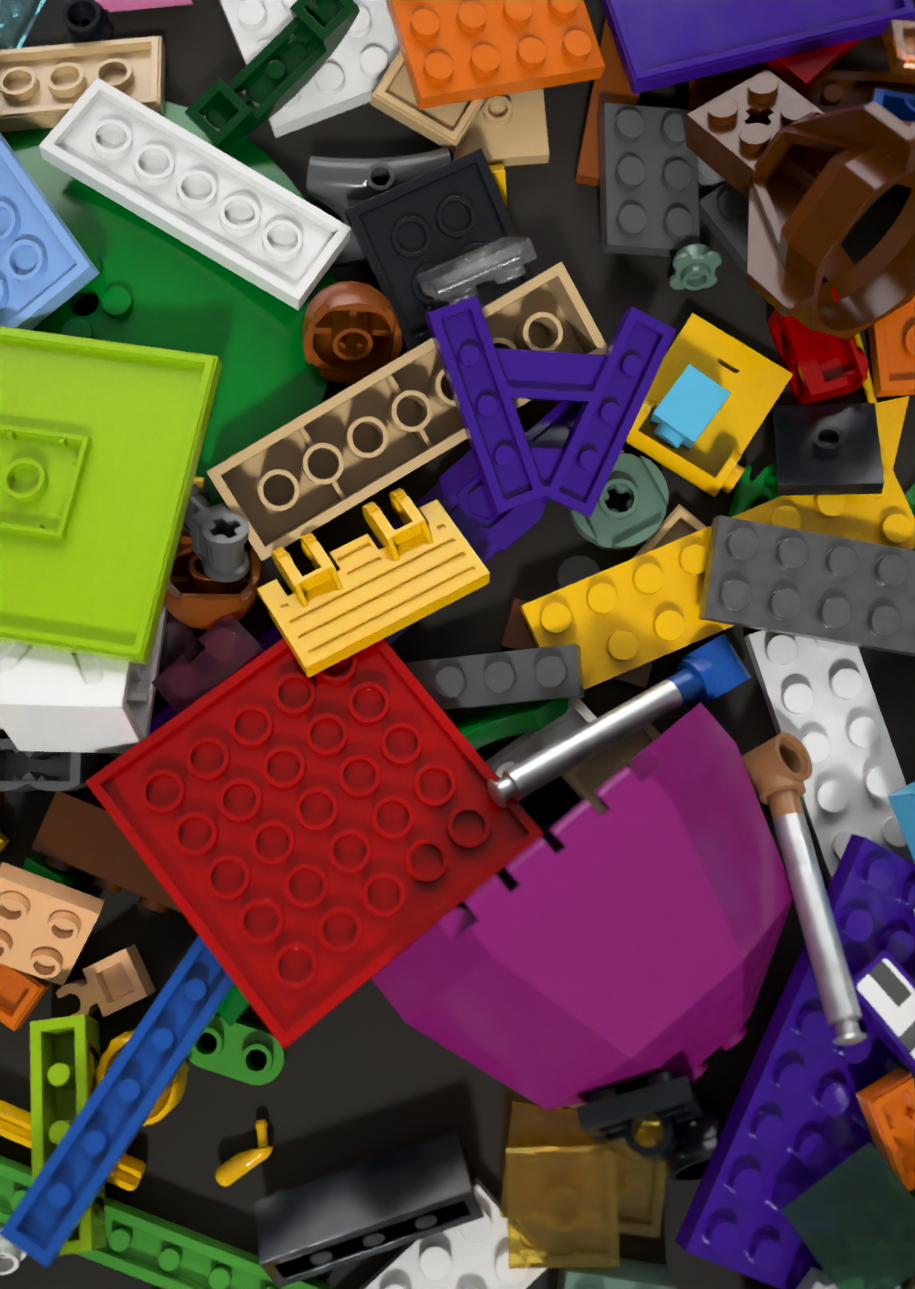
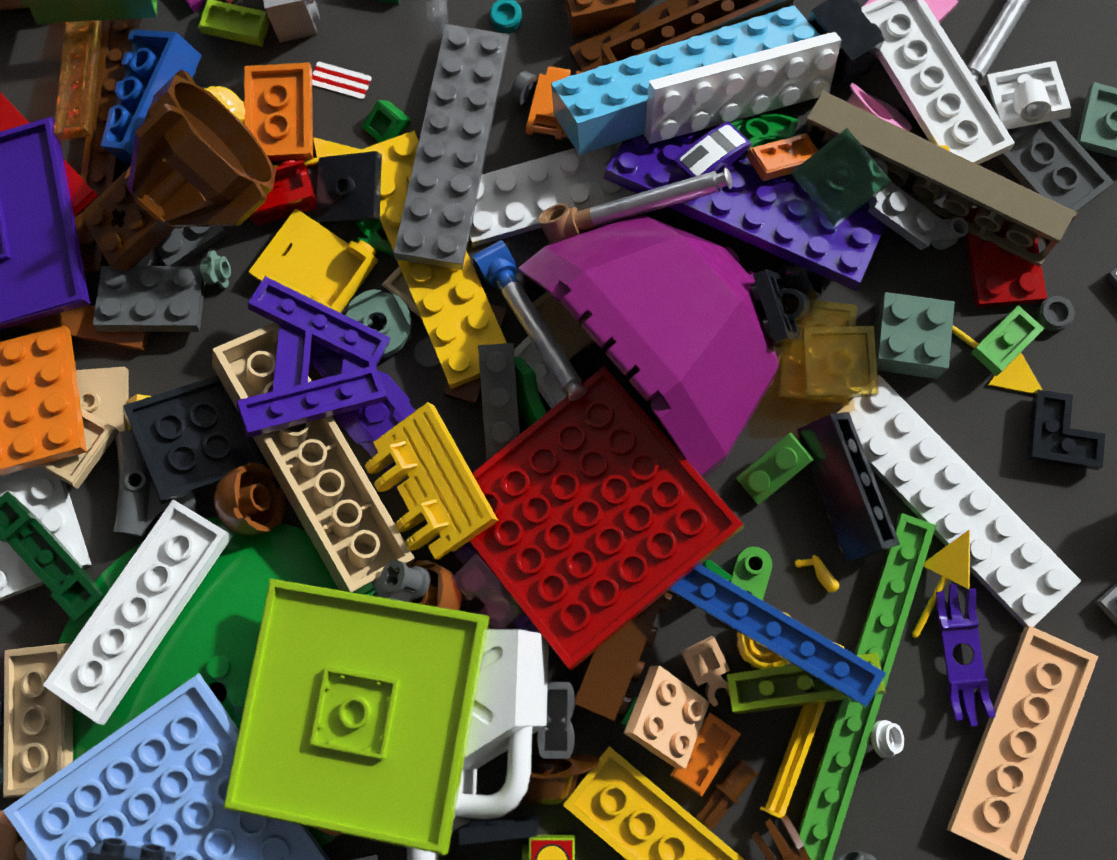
camera: 90 degrees left, 5 degrees down
clear plate [416,236,537,305] -> none
medium azure brick [649,364,731,451] -> none
none -> bright green plate [736,433,814,505]

